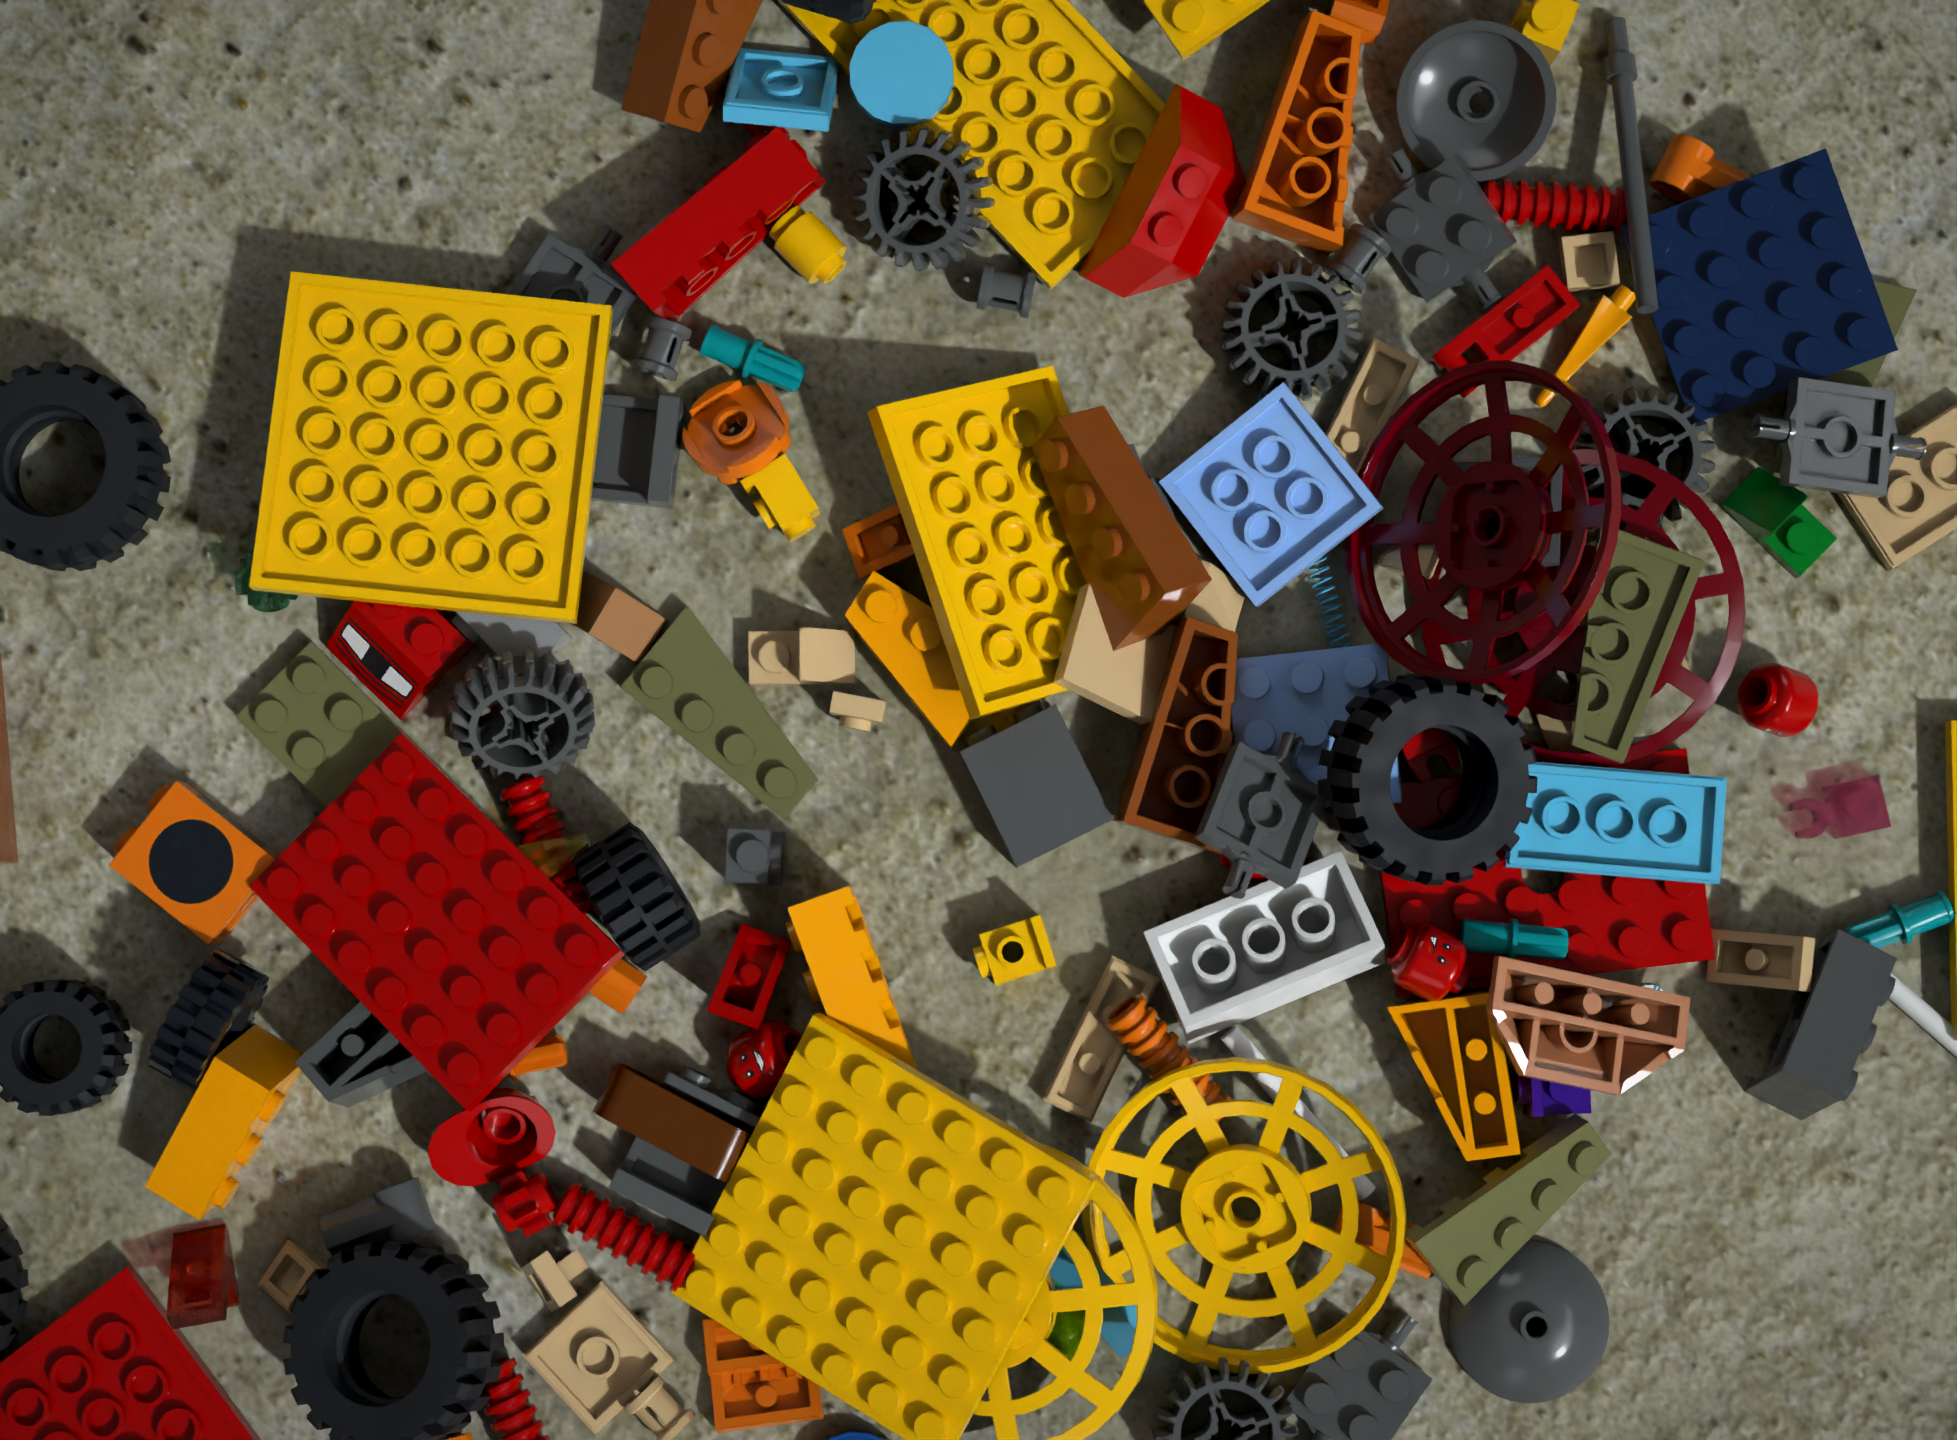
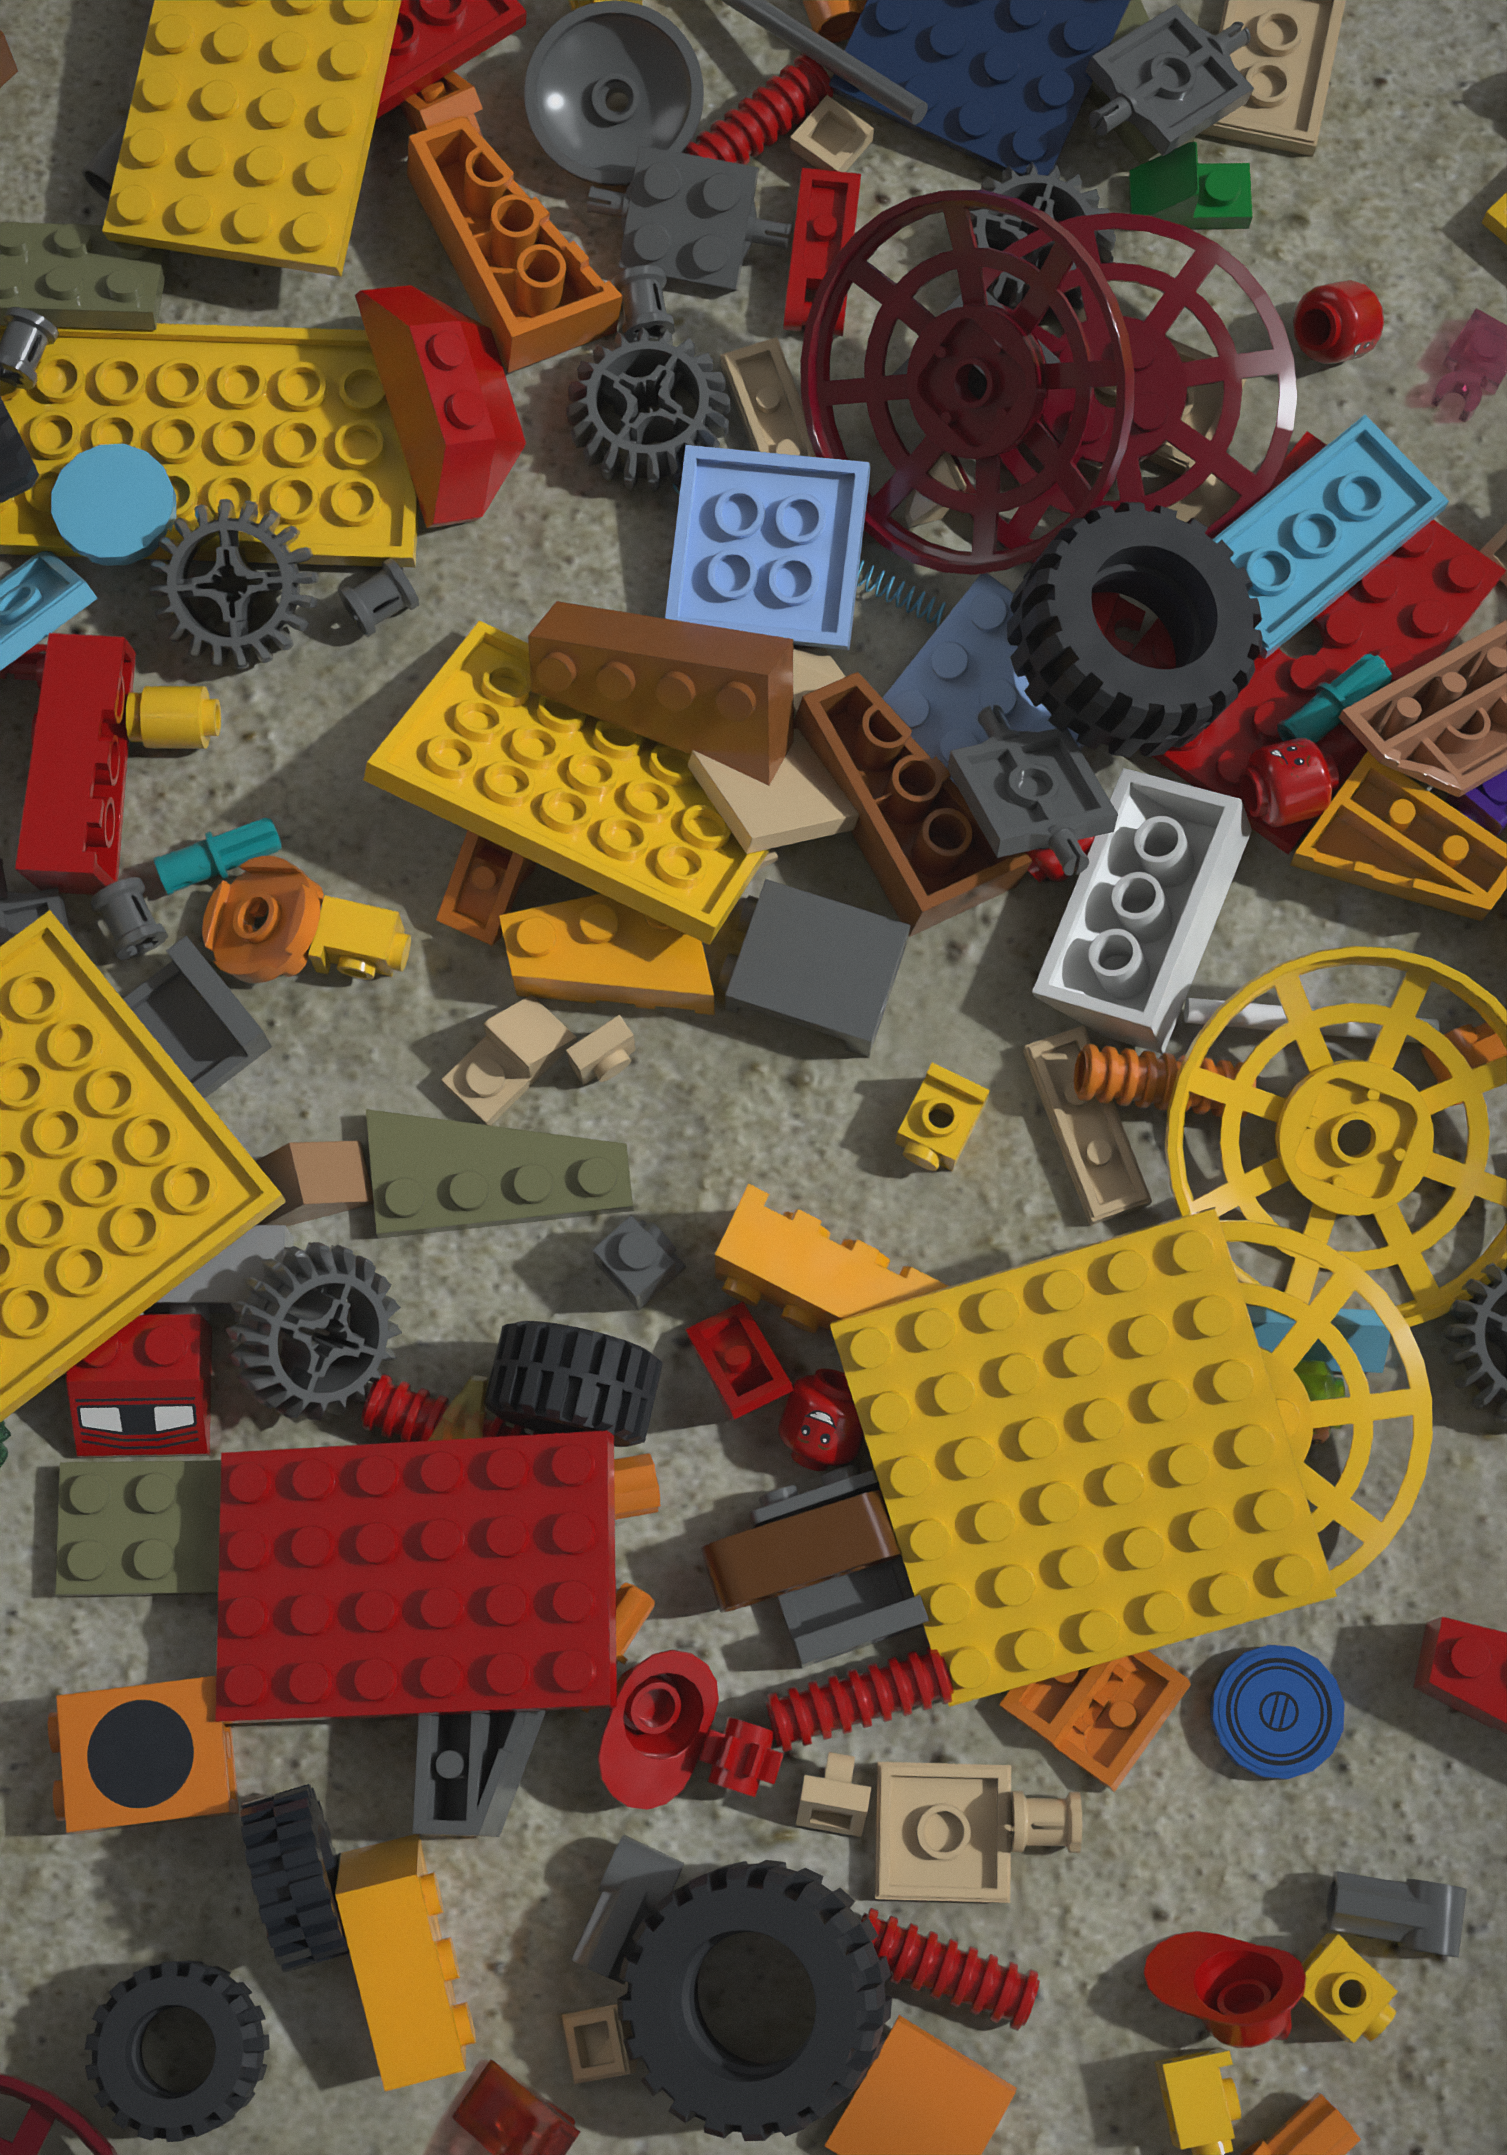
camera: 45 degrees left, 10 degrees down
light orange piece [1536,285,1636,407] -> none
olive wing [1570,527,1705,764] -> none

